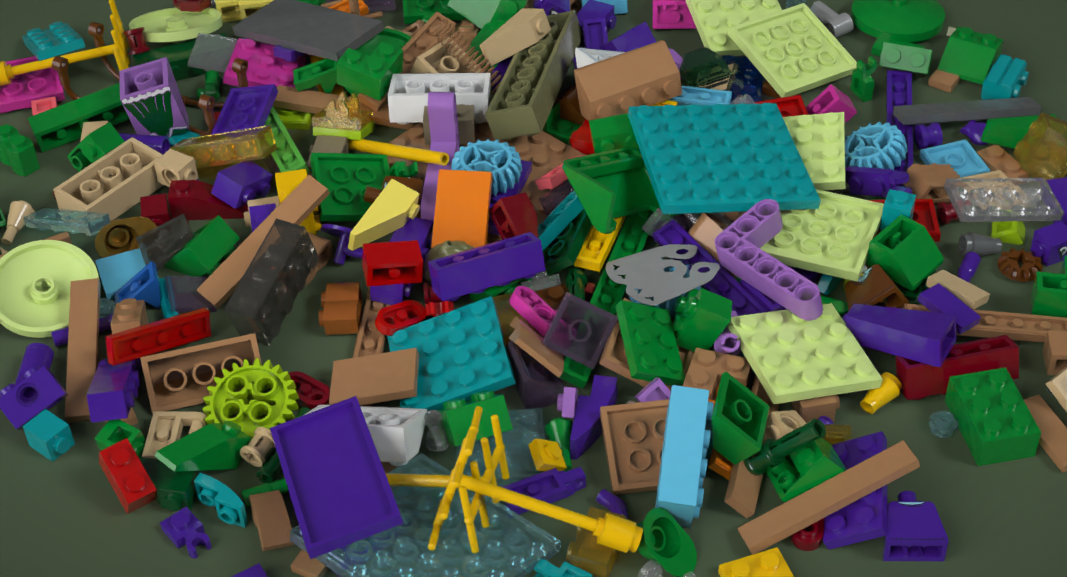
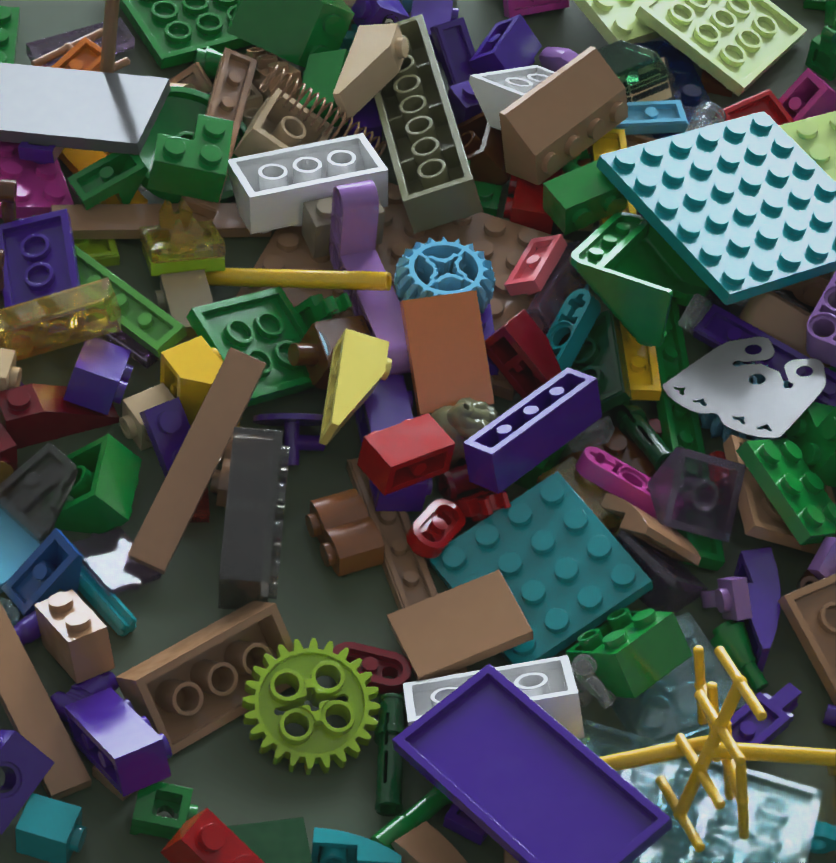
camera: 30 degrees left, 5 degrees up
red tile [106,308,211,366] -> none
tan plate [142,411,207,459] -> none
green slope [155,421,251,472] -> none
tan bush [240,427,276,467] -> none
yellow plate [528,438,567,472] -> none

